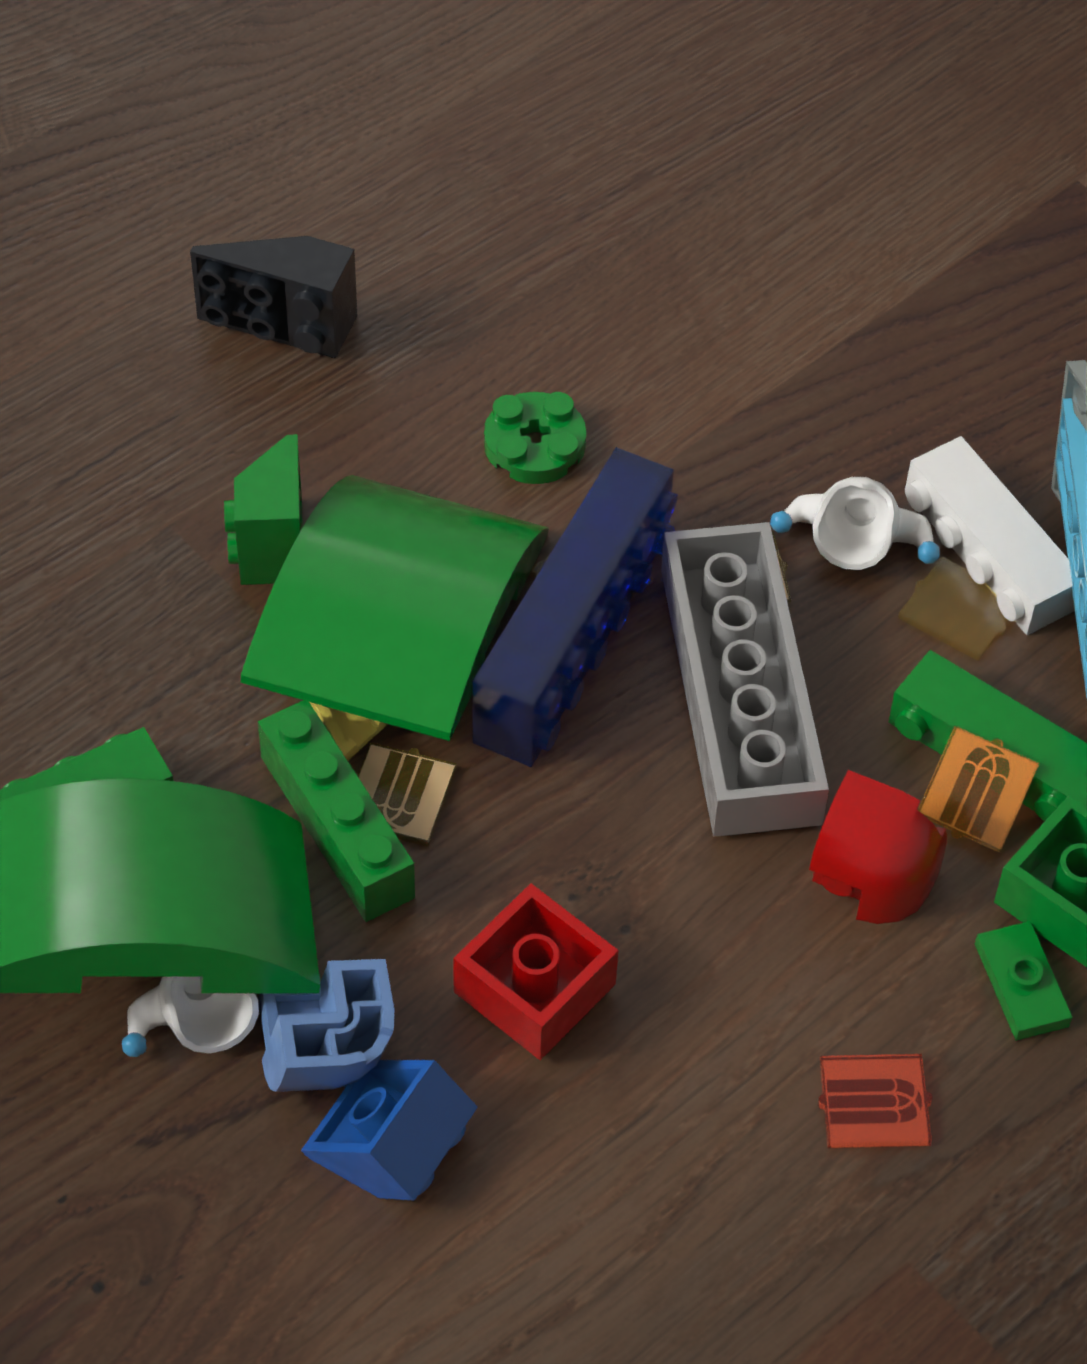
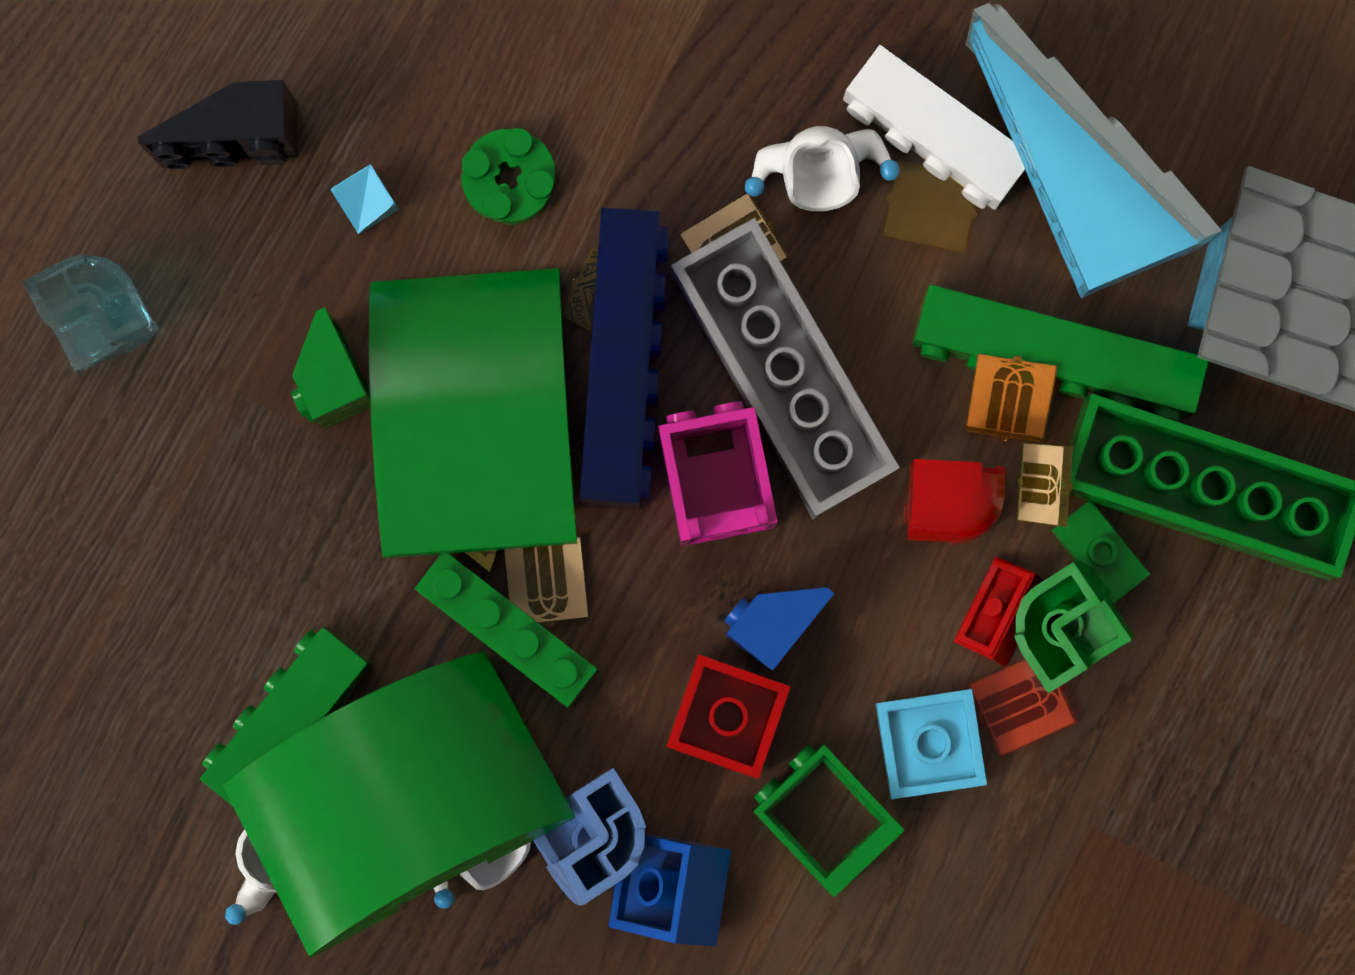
camera: 20 degrees left, 30 degrees up
none -> clear light blue brick [22,254,158,374]
none -> medium azure slope [331,164,399,235]
none -> dark pink container [658,401,778,547]
none -> blue slope [724,587,834,672]
none -> green window [752,744,905,898]
none -> medium azure plate [875,689,987,799]
none -> red slope [953,556,1044,667]
none -> green brick [1014,560,1135,693]
none -> piece [1017,442,1073,527]

